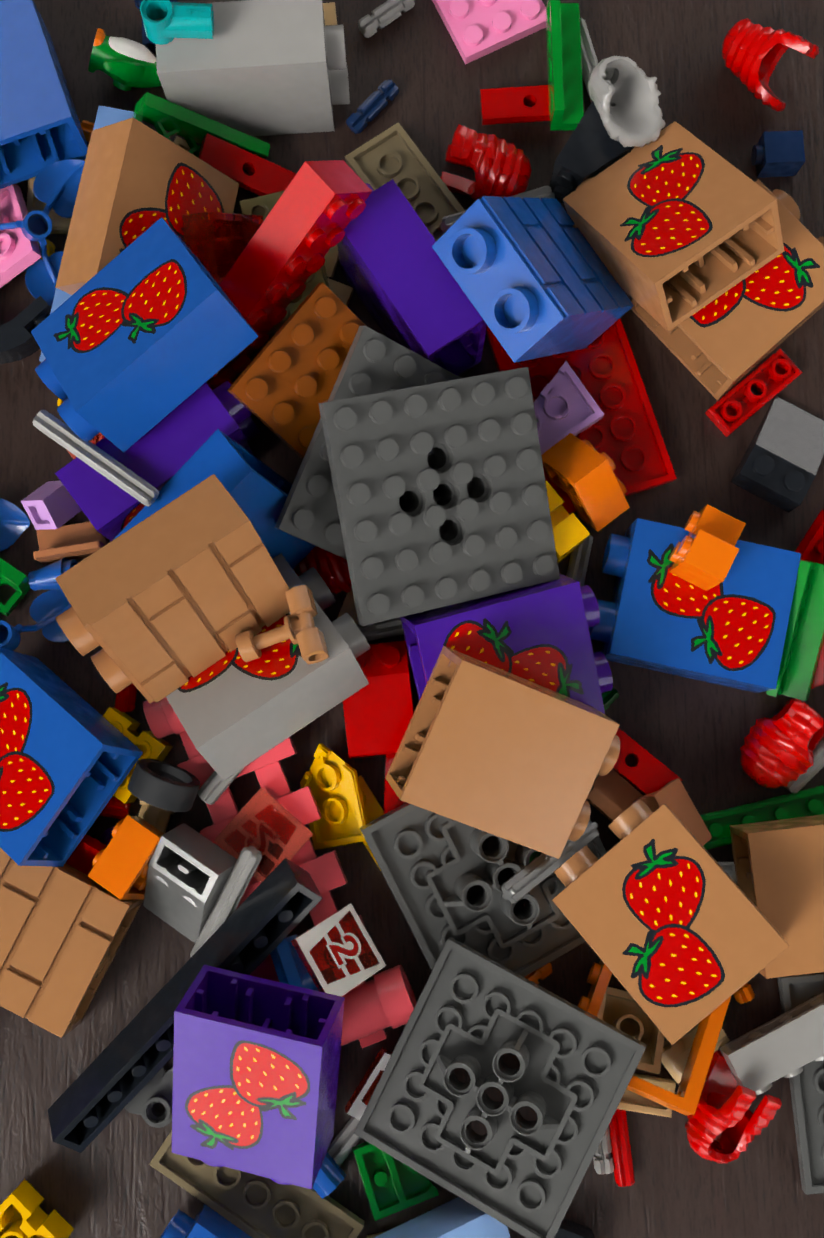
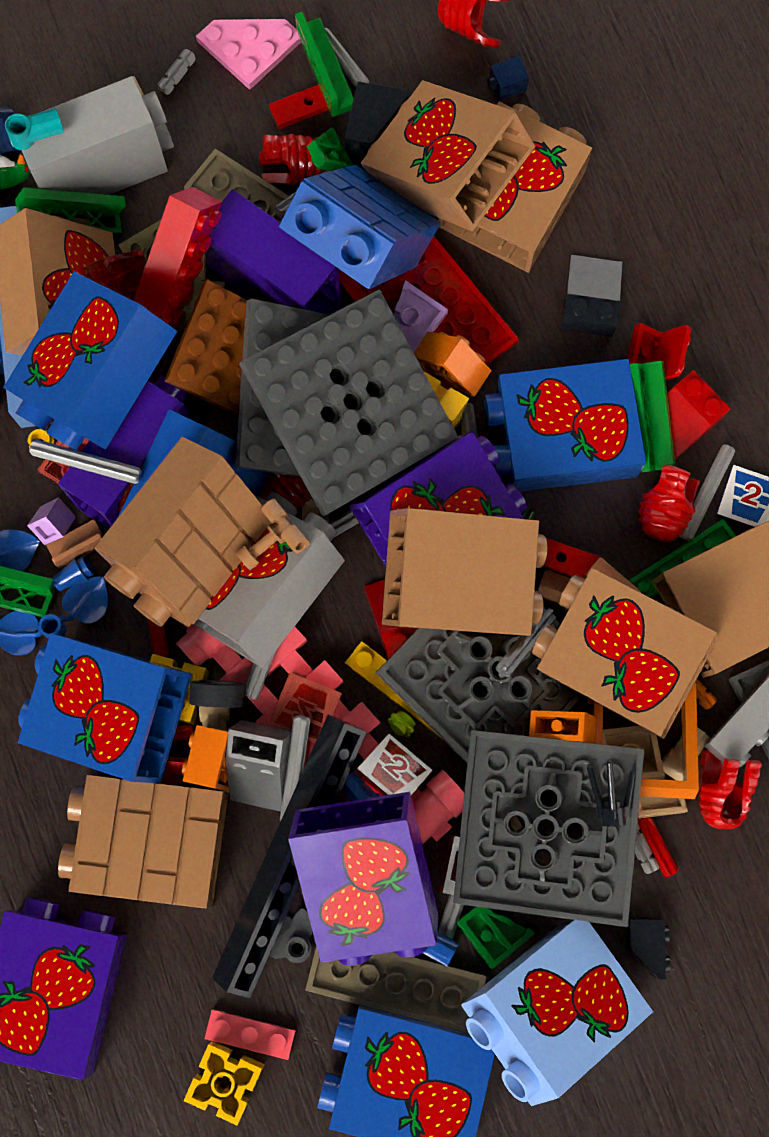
camera: 20 degrees left, 5 degrees down
red tile [198,133,297,196] -> none
yellow tile [300,743,368,850] -> none
red slope [343,641,413,758] -> none
dark blue axle [346,79,399,134] -> none
light grey piece [588,55,666,148] -> none
orange brick [669,504,746,591] -> none
red tile [705,348,803,437] -> none
none -> coral plate [204,1009,296,1060]
none -> green wing [307,128,354,171]
none -> lime plate [388,711,415,738]
none -> orange brick [529,710,597,744]
none -> black plant [587,760,635,827]

